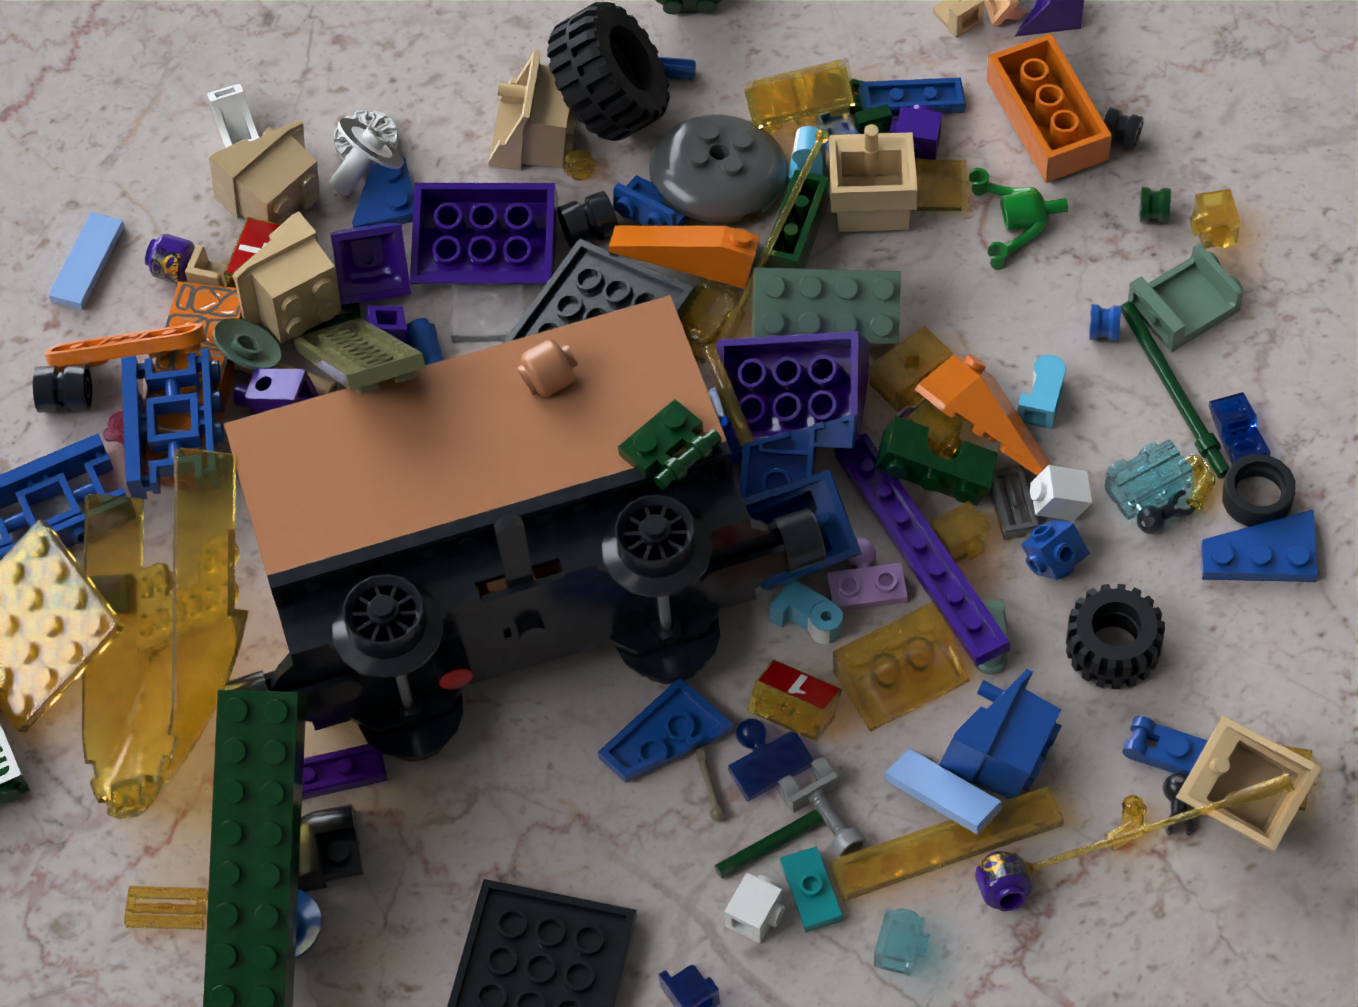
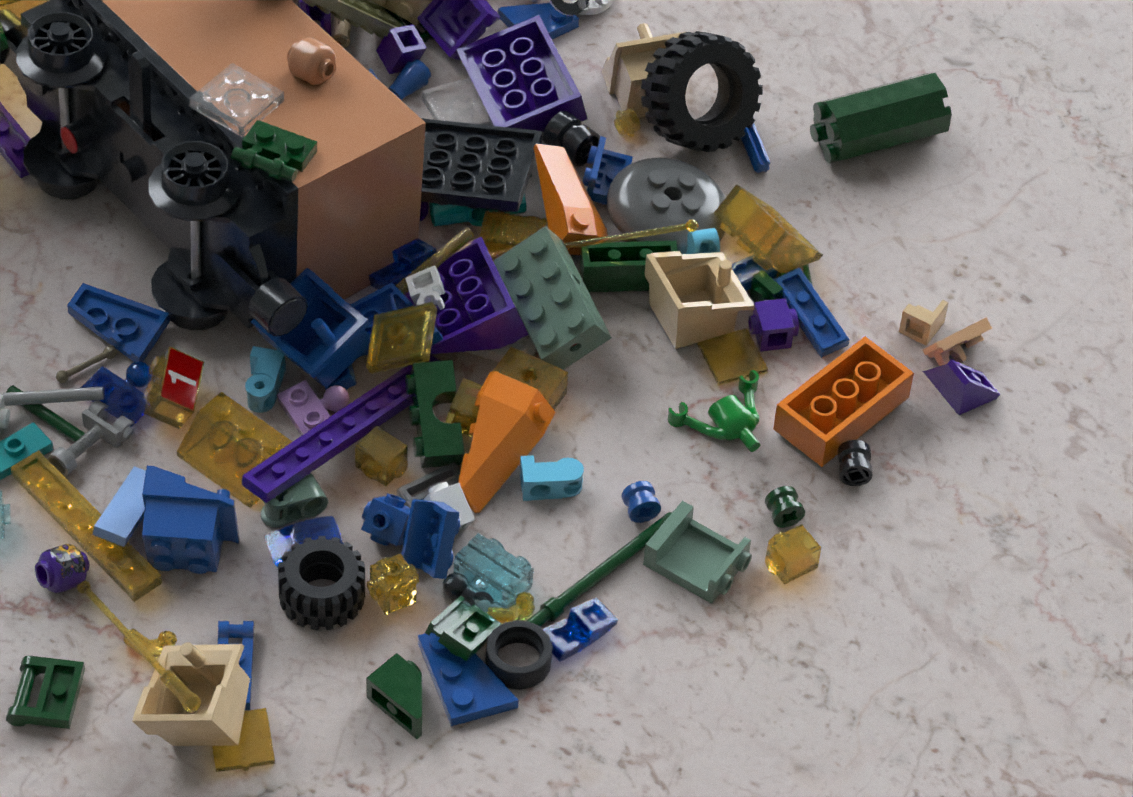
camera: 60 degrees right, 10 degrees down
none -> light grey bar [3,387,105,406]
none -> dark green plate [6,656,85,729]
none -> clear plate [190,63,284,137]
none -> clear blue slope [265,516,344,567]
none -> clear yellow plate [366,302,437,374]
none -> dark green slope [366,653,422,739]
none -> clear yellow brick [367,553,420,615]
none -> blue bracket [400,499,460,579]
none -> white plate [405,265,445,317]
none -> plate [425,596,502,661]

